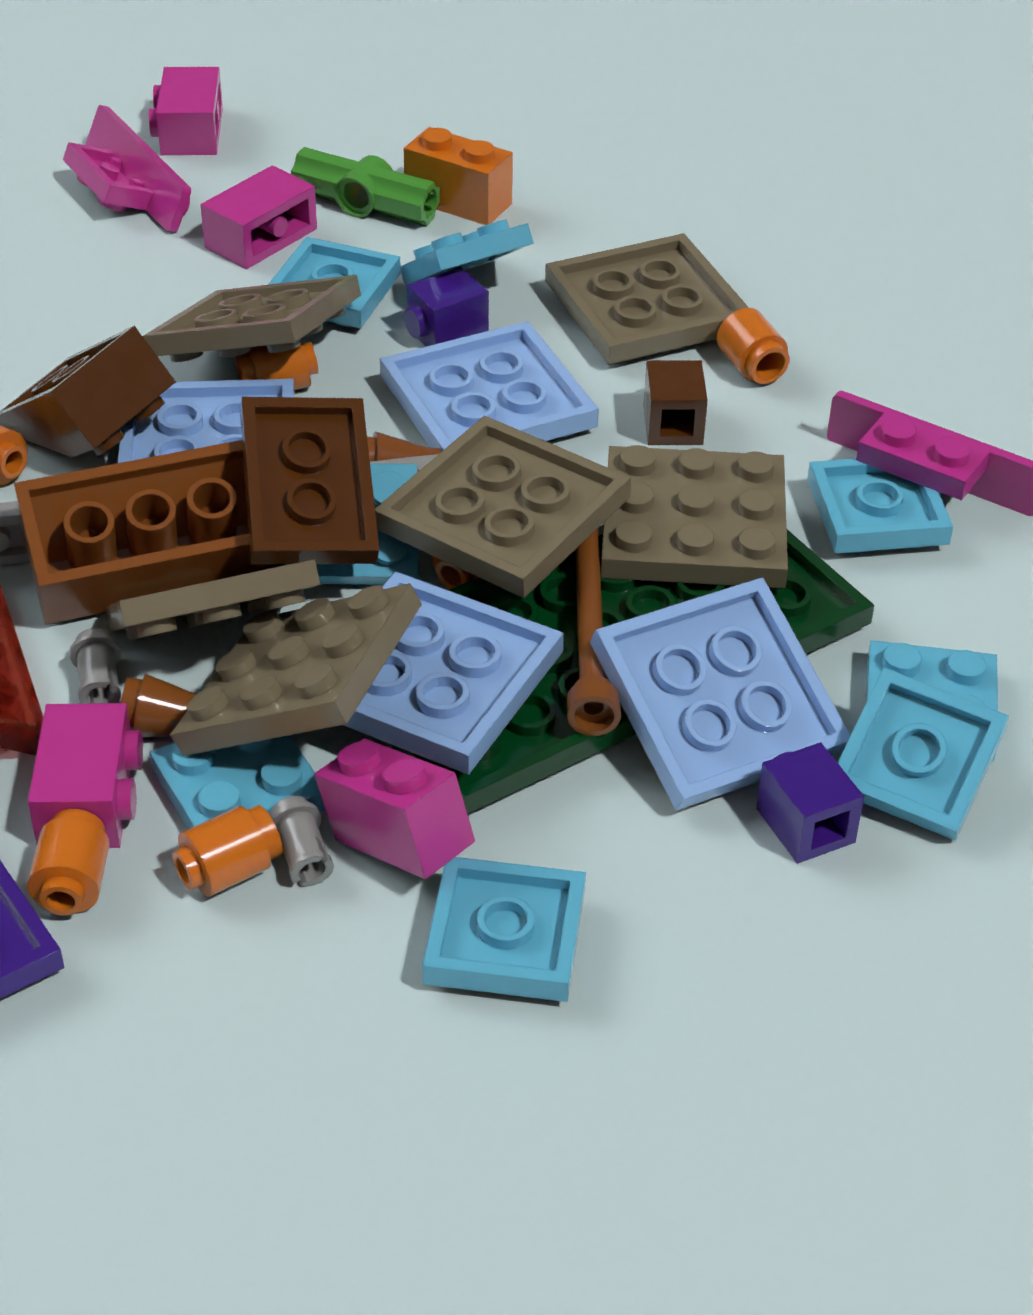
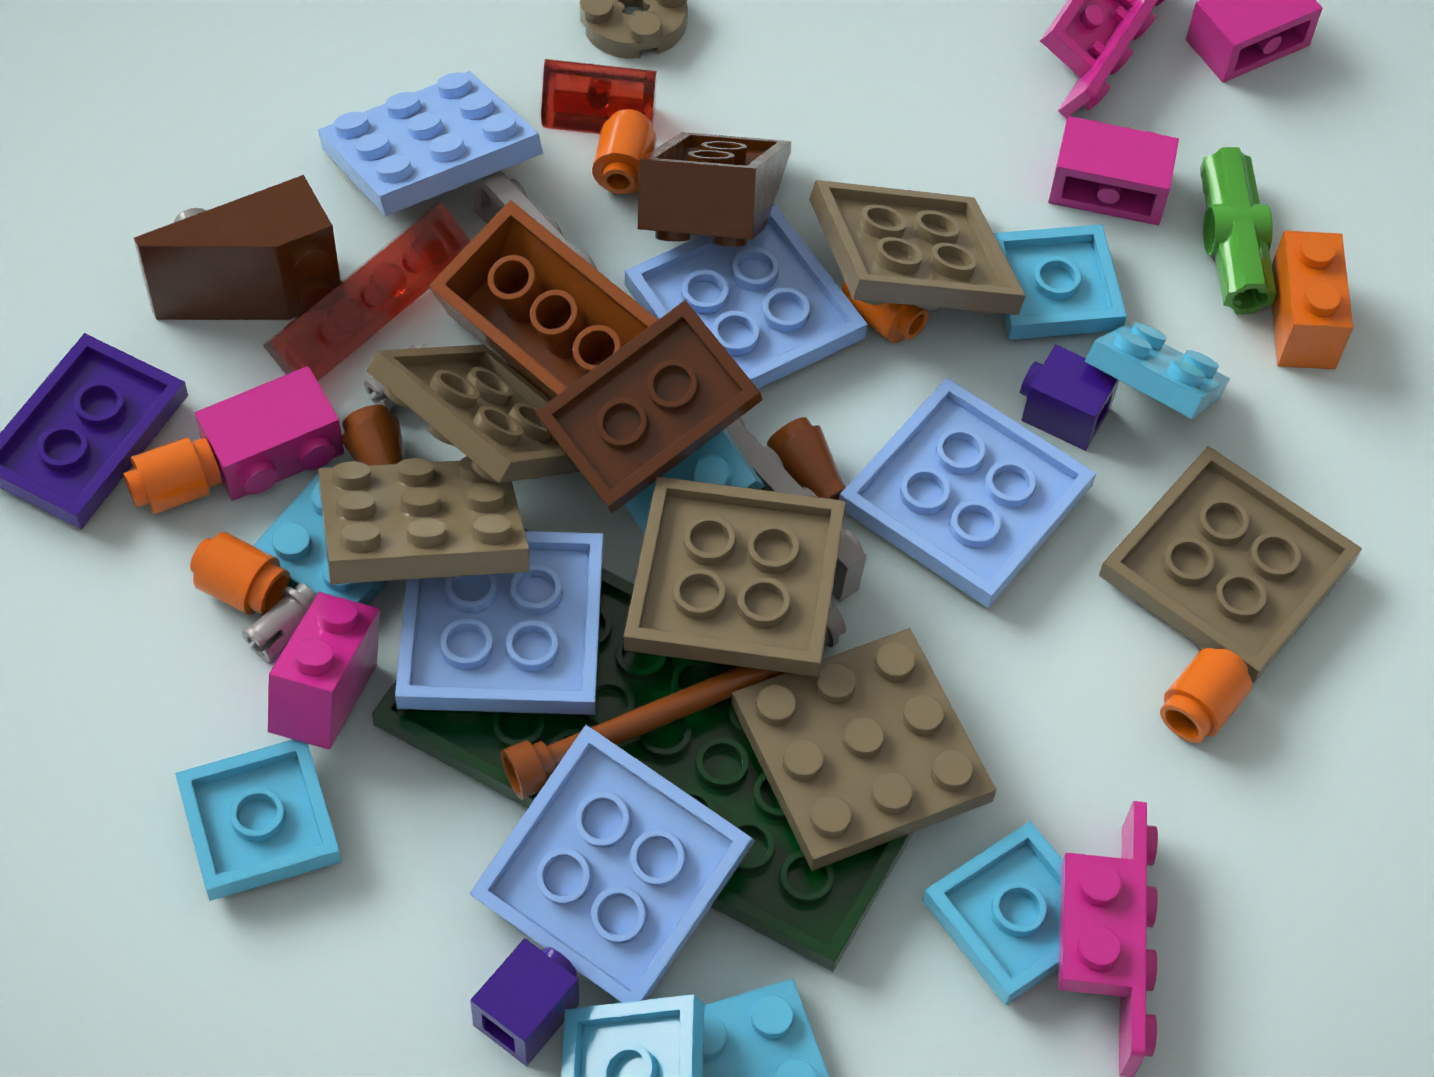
camera: 60 degrees right, 15 degrees up
reddish brown brick [643,360,708,445] -> none

